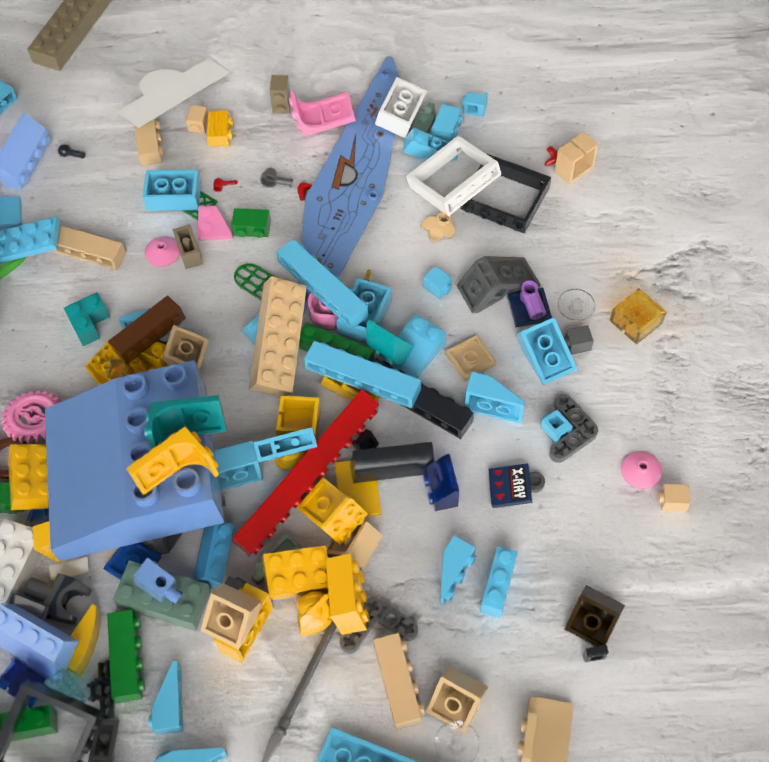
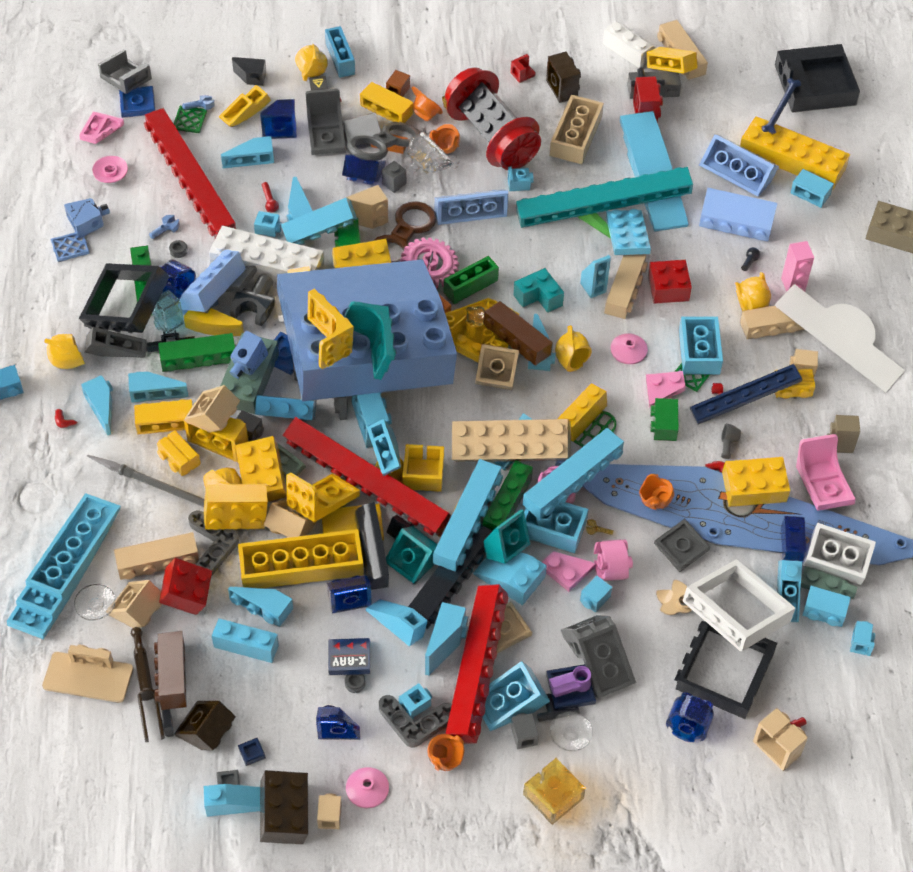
camera: 85 degrees right, 5 degrees down
dark tan brick [173,224,203,269] -> none
none -> dark brown piece [130,627,165,742]
none -> yellow brick [134,399,193,435]
none -> brick [154,631,187,710]
none -> yellow brick [157,430,201,476]
none -> red brick [159,558,212,615]
none -> medium azure slope [203,784,260,817]
none -> dark grey tile [217,770,240,785]
none -> yellow brick [238,529,364,588]
none -> dark blue tile [238,737,266,766]
none -> dark brown brick [260,770,308,844]
none -> clear blue slope [316,705,360,740]
none -> medium azure slope [366,599,428,647]
none -> teal slope [386,526,438,584]
none -> orange cap [427,734,465,771]
none -> green brick [443,255,499,304]
none -> red brick [445,584,509,744]
none -> black piece [537,693,580,722]
none -> bright pink wing [542,551,595,592]
none -> yellow helmet [555,325,592,372]
none -> yellow brick [557,383,607,442]
none -> medium azure slope [580,255,611,298]
none -> bright pink brick [594,539,633,581]
none -> orange cap [639,474,674,510]
none -> red brick [648,259,692,304]
none -> dark grey tile [654,518,711,572]
none -> clear blue brick [666,692,714,742]
none -> dark blue tile [690,364,802,425]
none -> yellow brick [722,457,790,507]
none -> yellow helmet [735,272,771,311]
none -> bright pink brick [781,241,814,292]
none -> clear blue brick [781,516,807,563]

